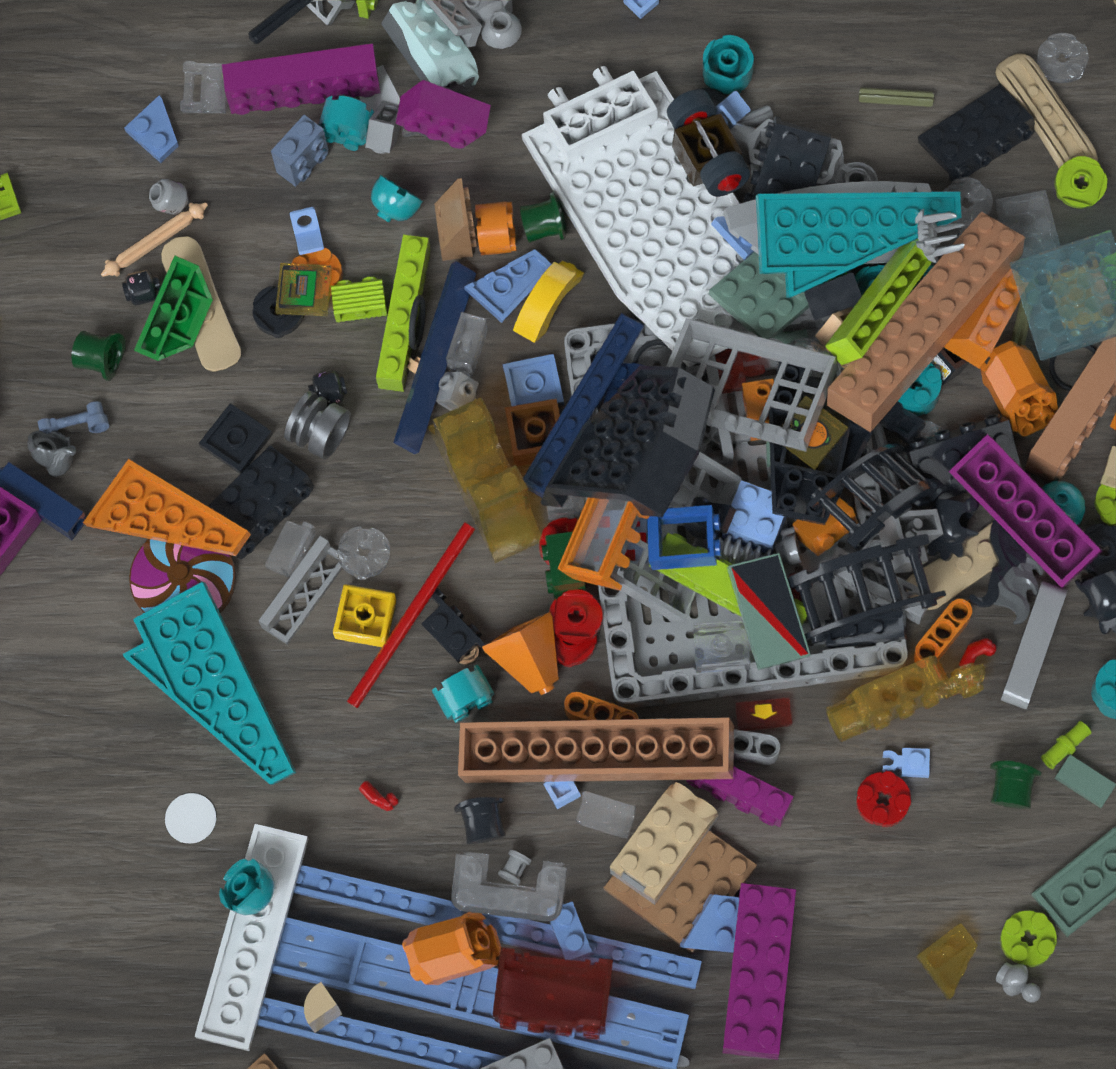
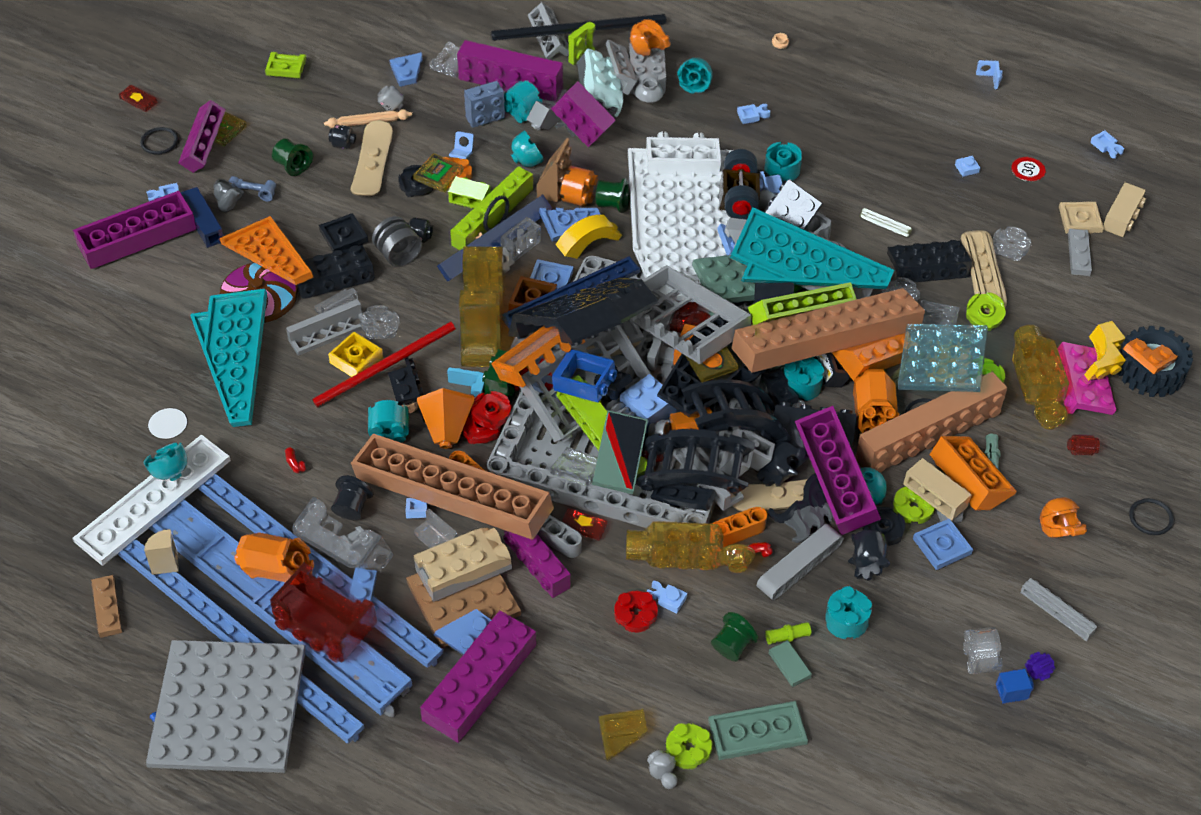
camera: 20 degrees right, 20 degrees down
green wedge [134,255,213,361] -> none
light grey piece [915,209,965,263] -> none
none -> medium azure bracket [447,367,485,398]

